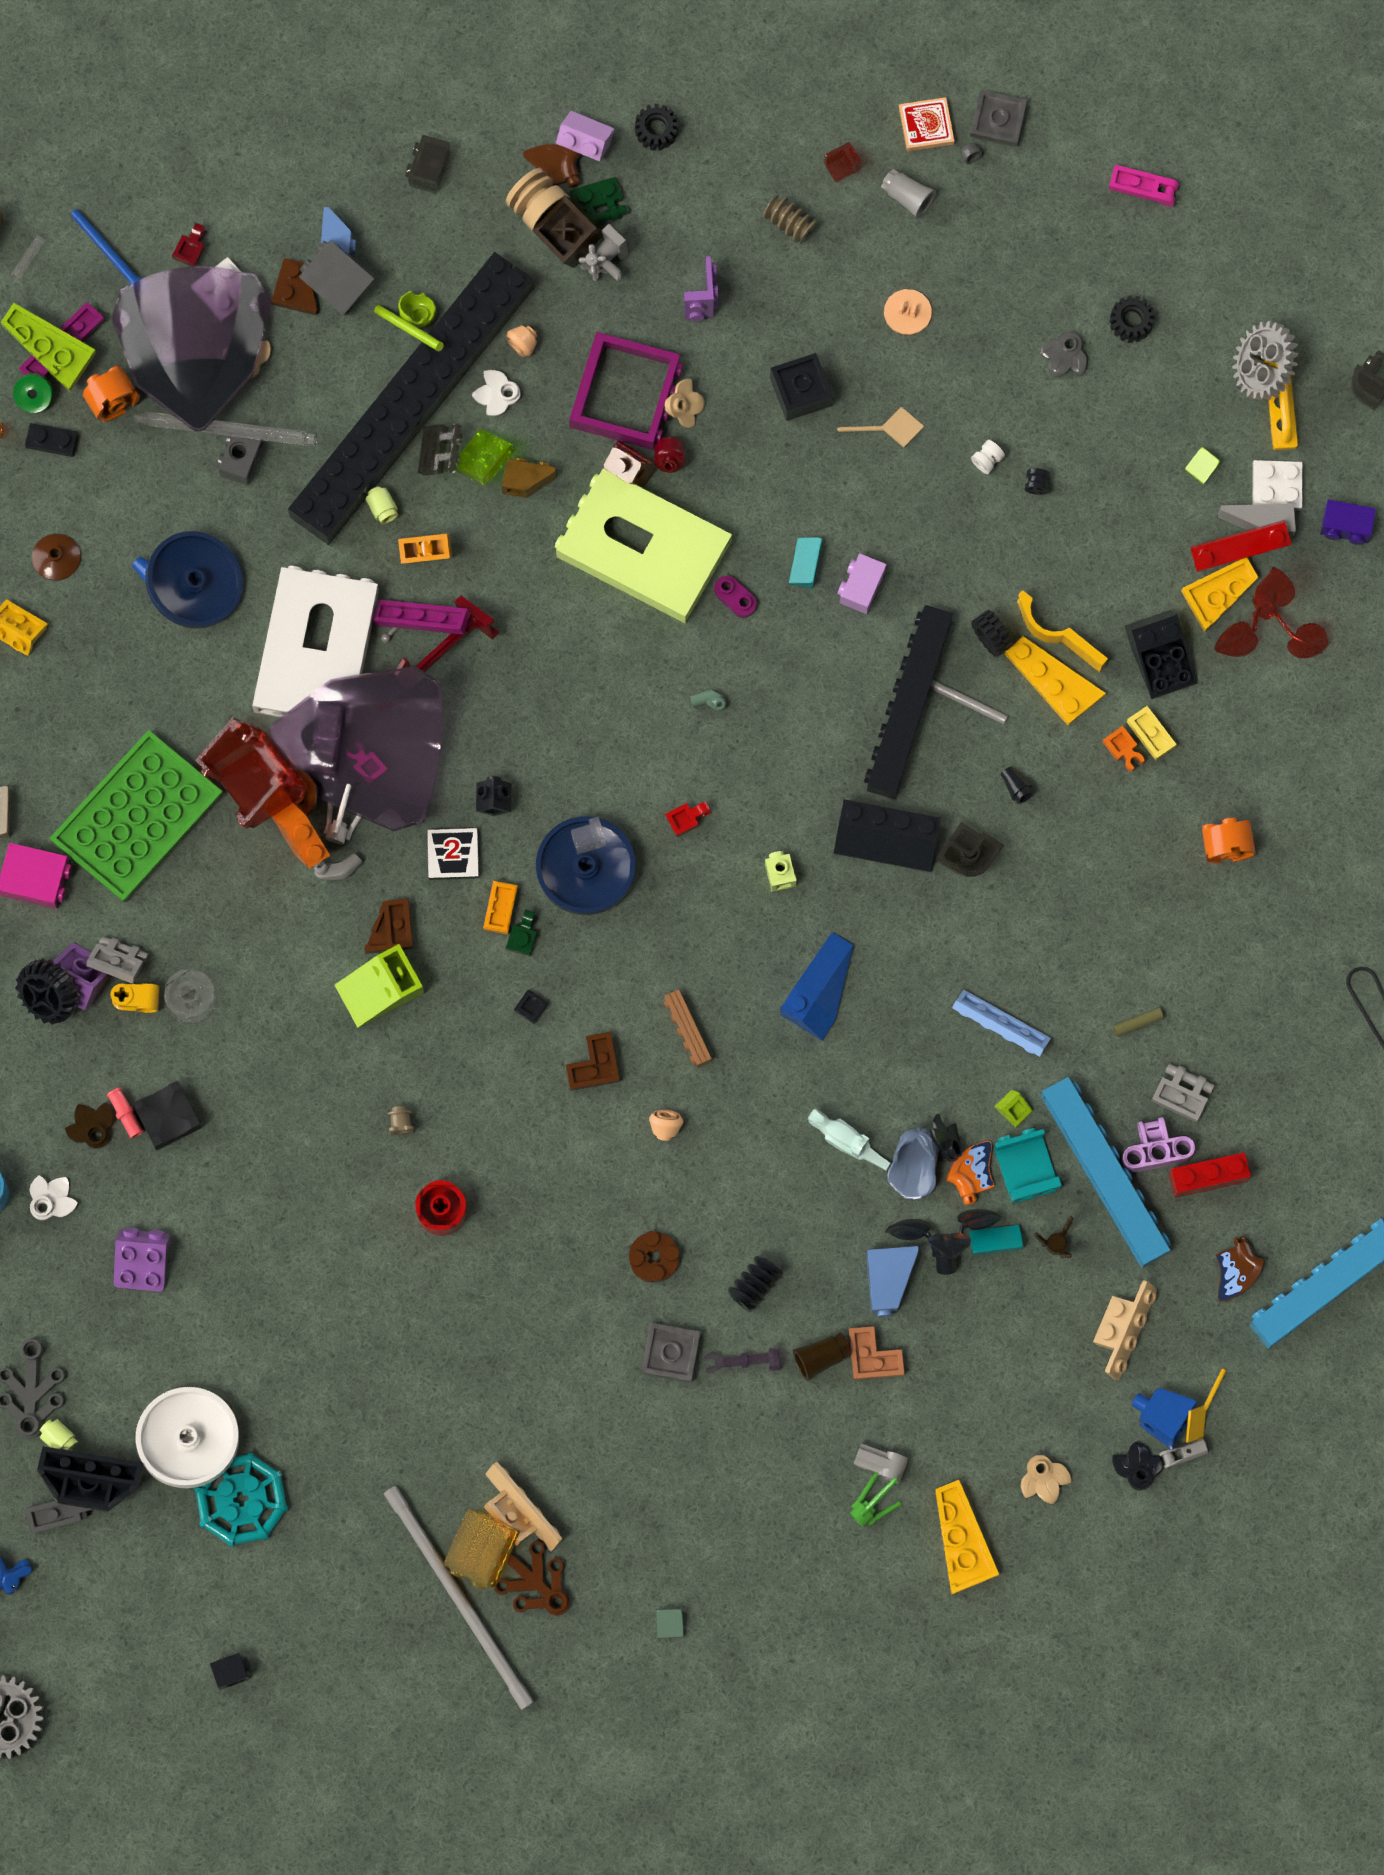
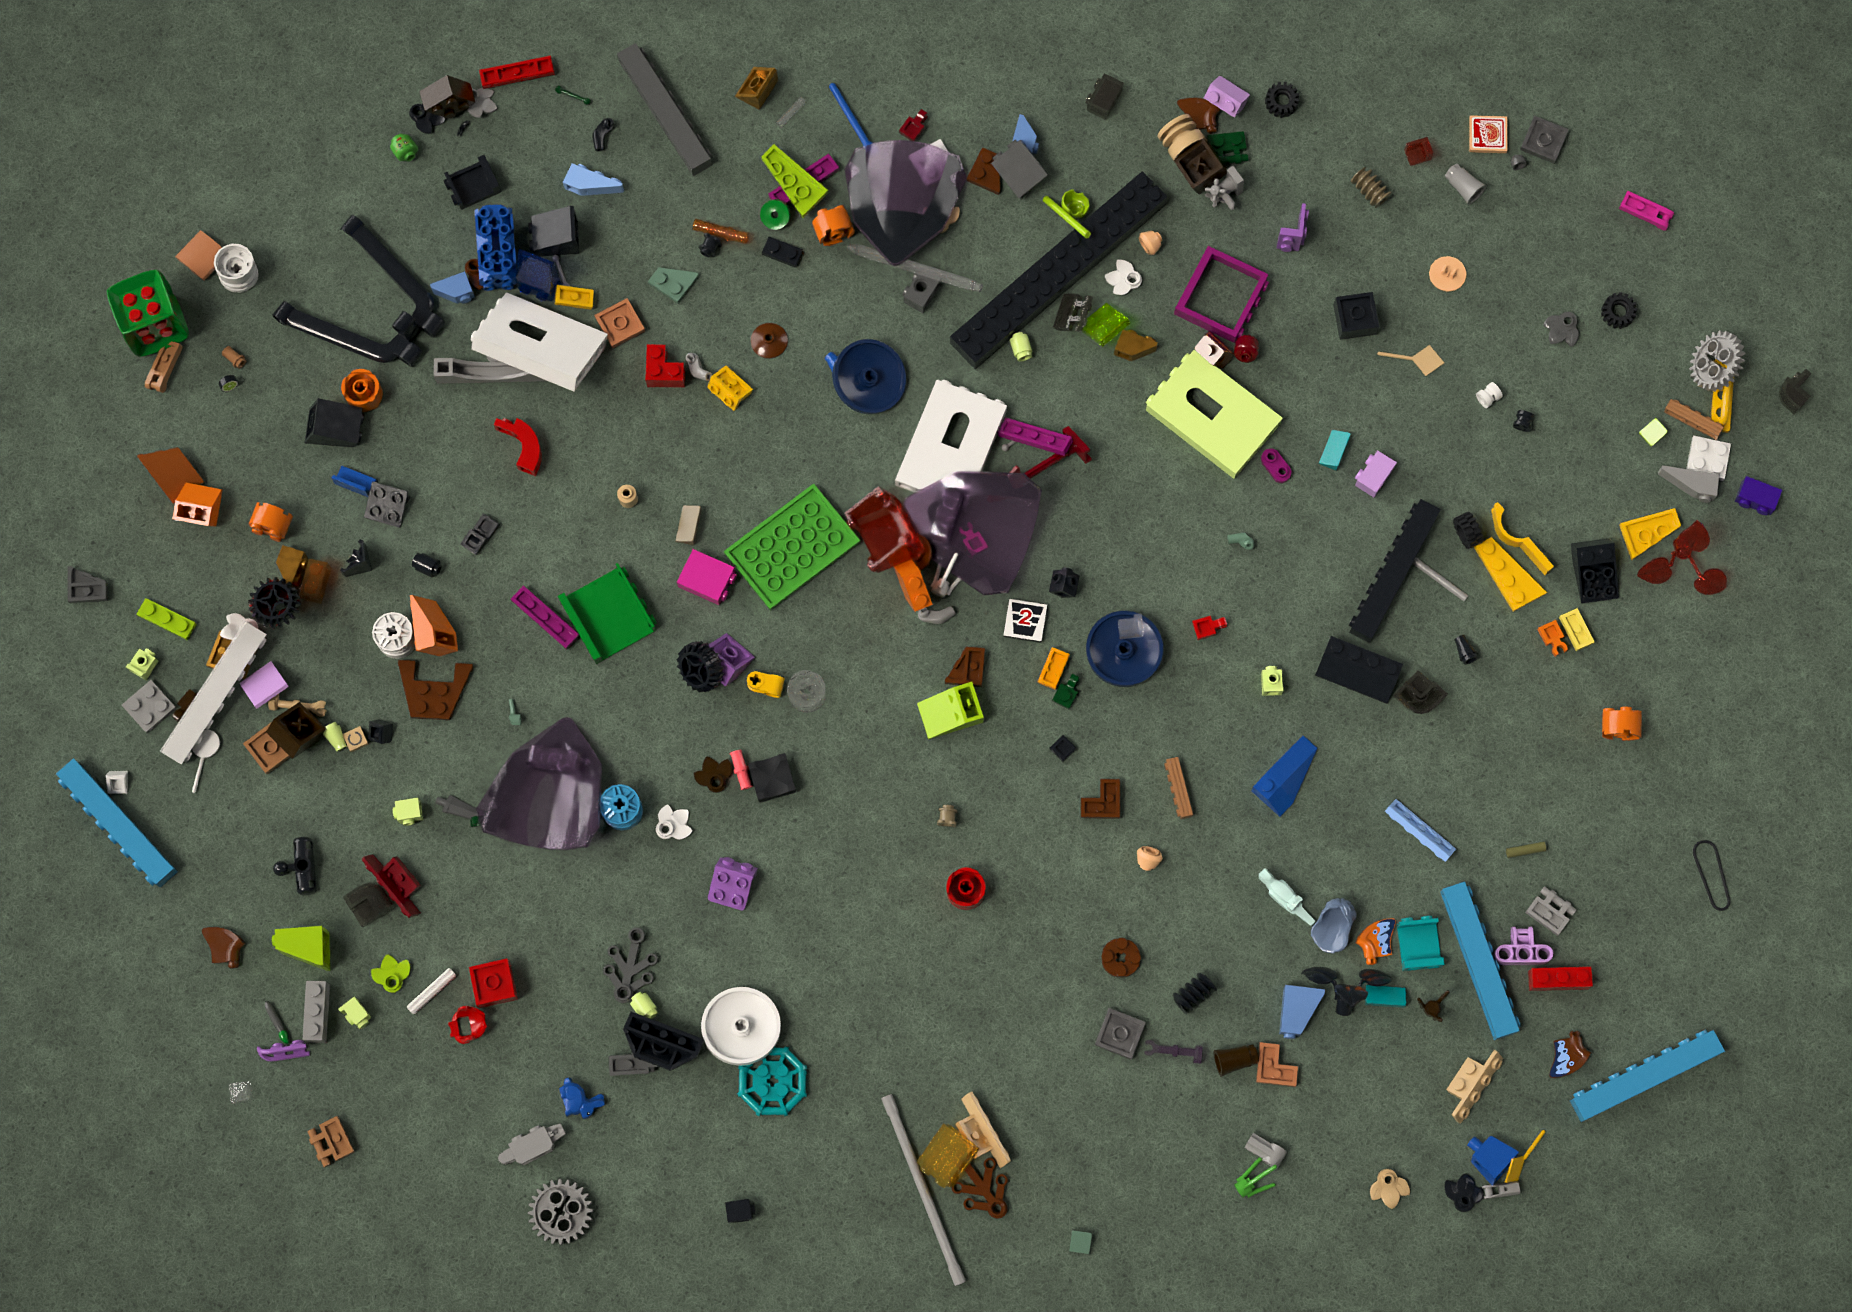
camera: 15 degrees right, 0 degrees up
light grey plate [86,936,149,984] -> none
light orange brick [398,533,452,564] -> none
tan plate [665,379,705,428] -> none
black plate [932,1113,962,1162] -> none
yellow wing [935,1480,999,1595] -> none
lime slope [995,1090,1033,1127] -> none
red plate [1190,520,1292,572] -> none
none -> medium nougat piece [1664,399,1724,440]

